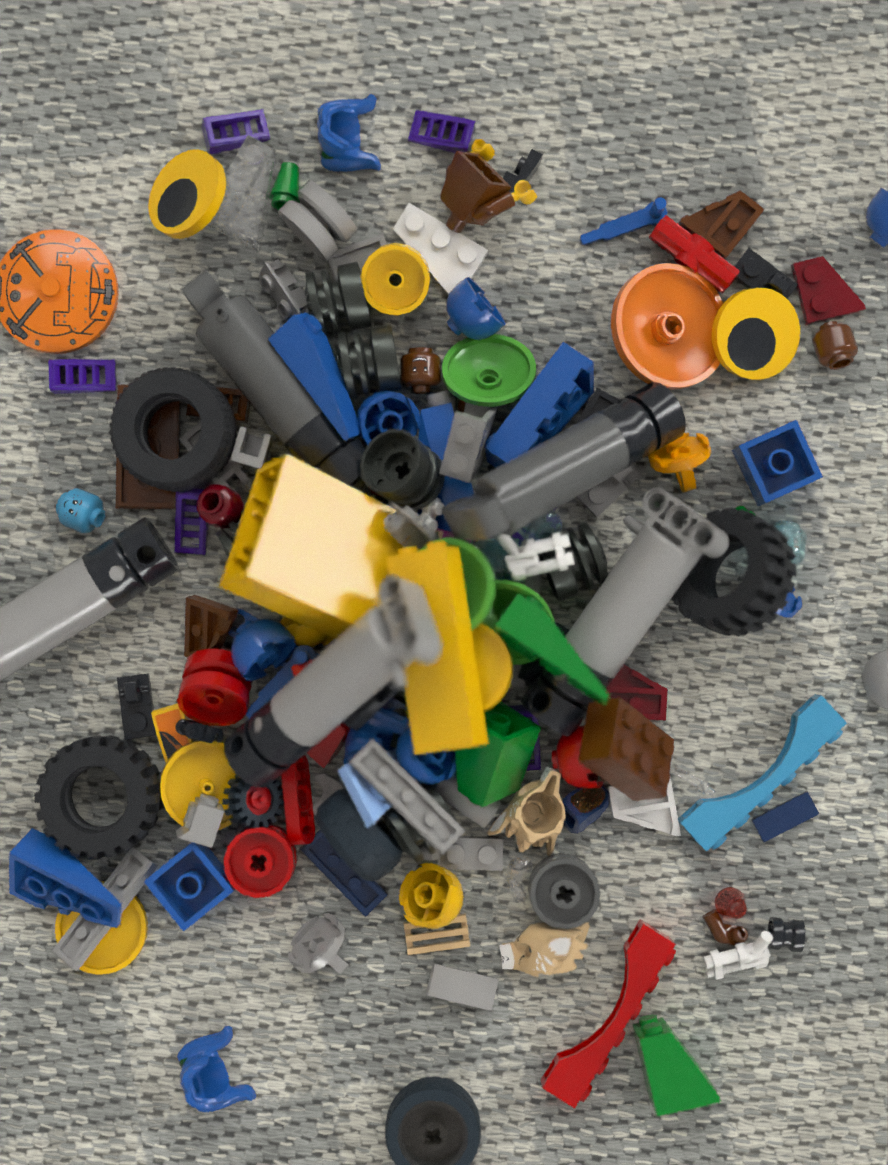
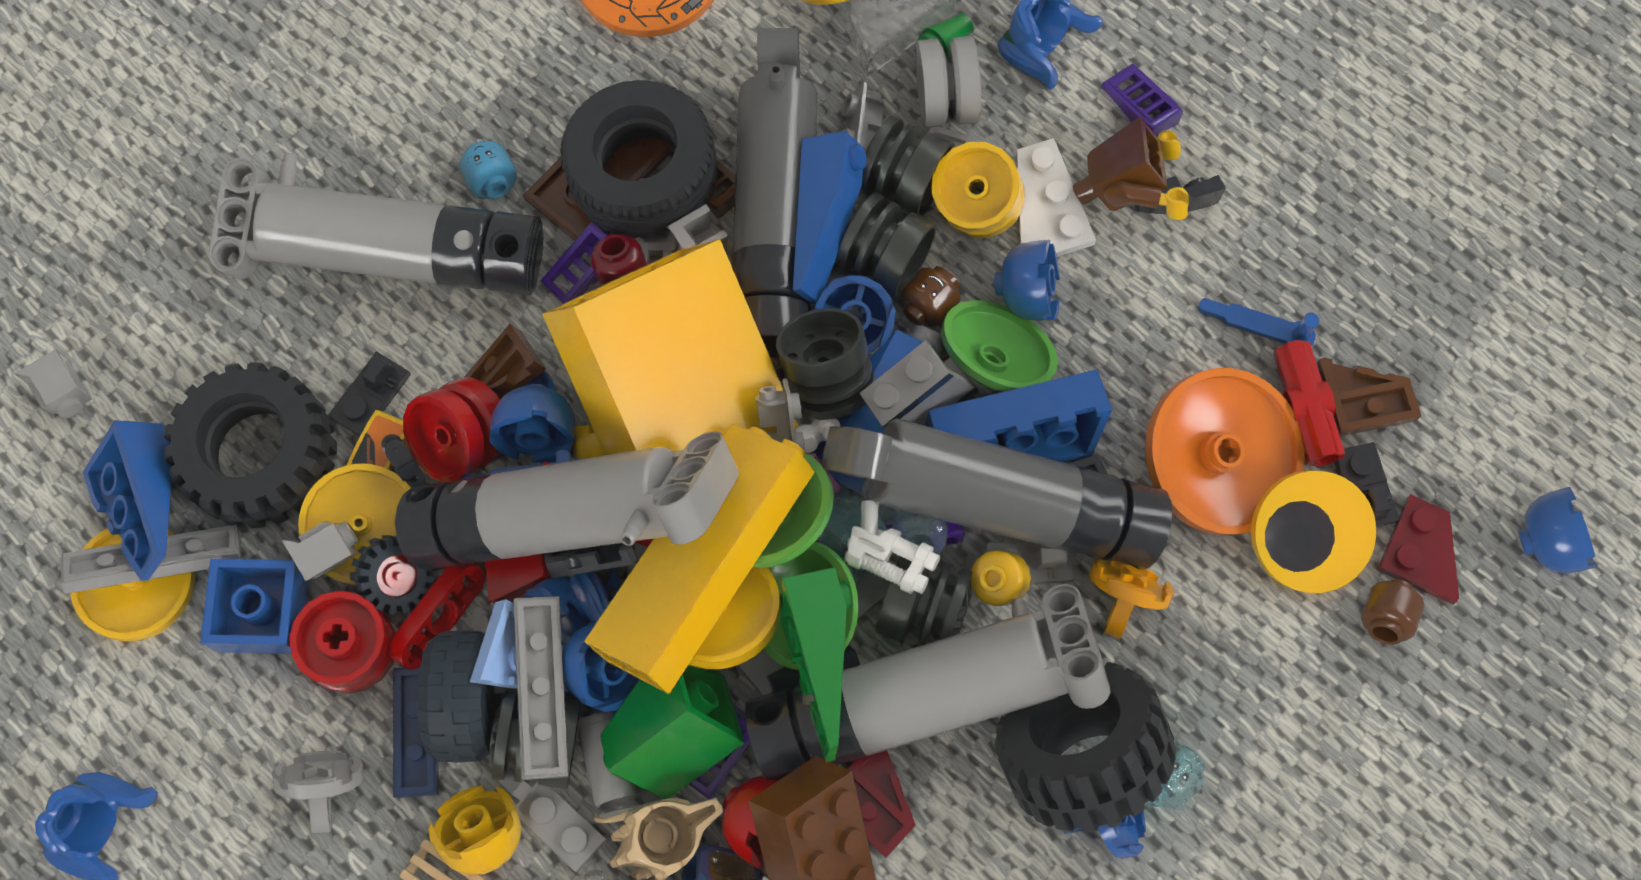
camera: 40 degrees right, 15 degrees down
dark purple slope [48,359,117,394] -> none
blue brick [732,420,823,506] -> none
none -> yellow head [970,550,1031,606]

